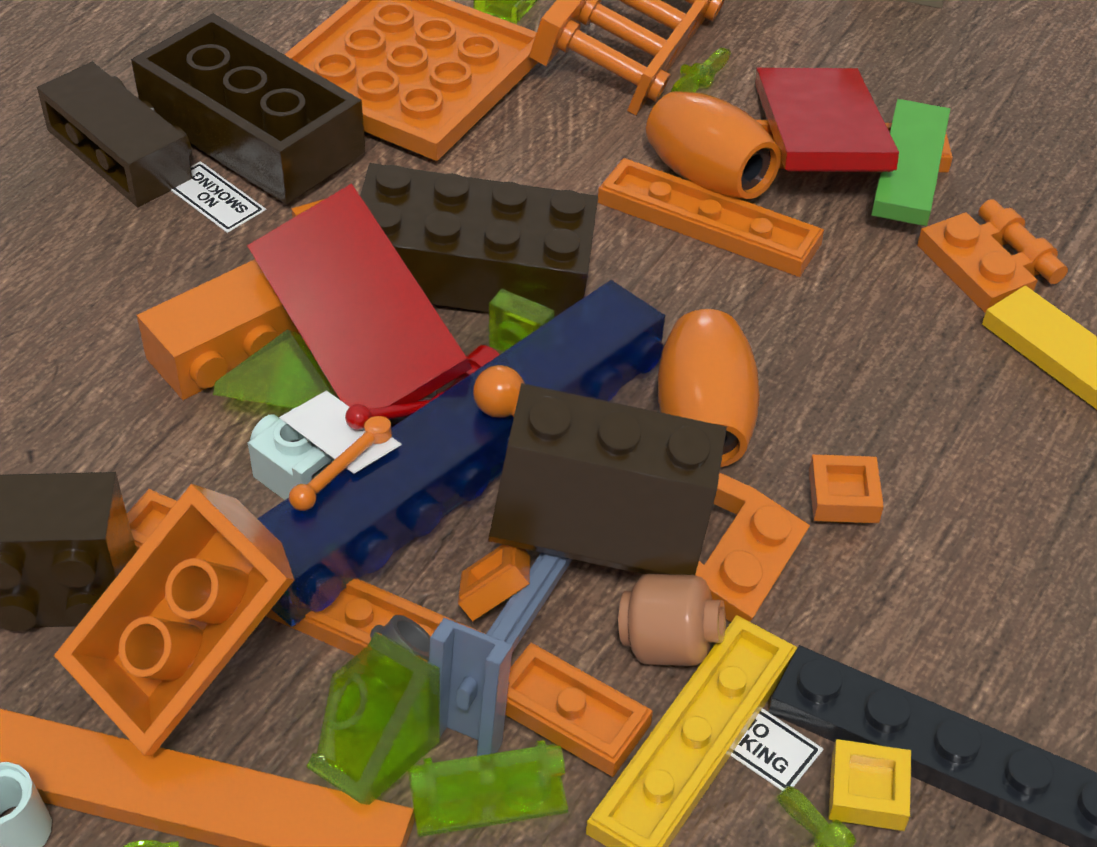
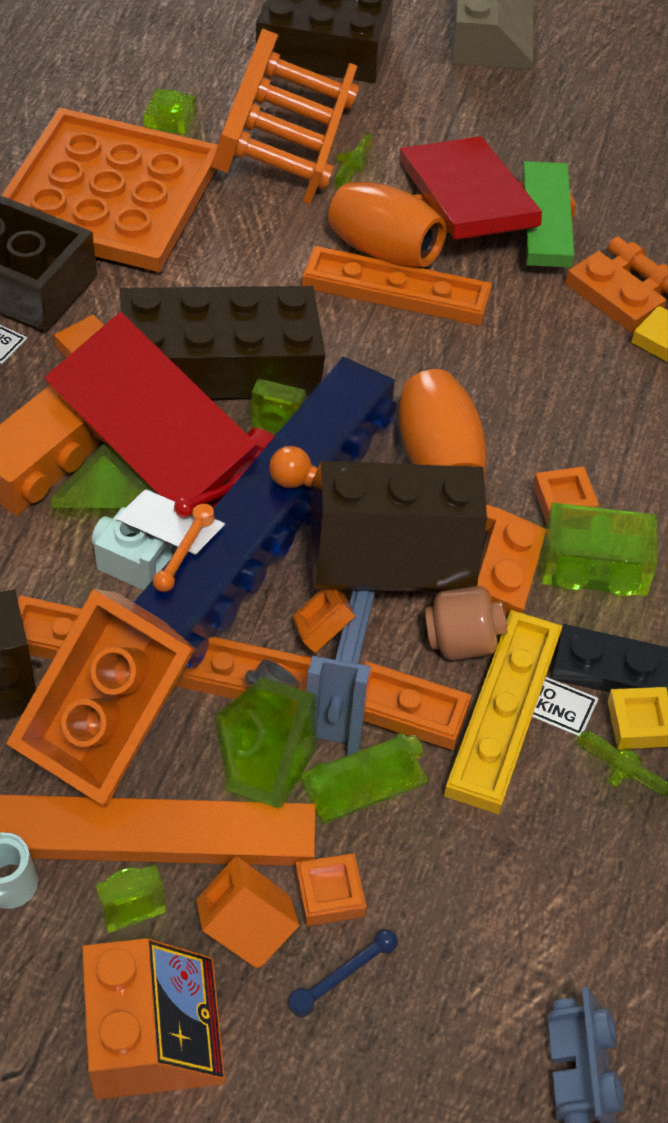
camera: 15 degrees left, 5 degrees up
none -> clear neon green brick [542,503,657,596]

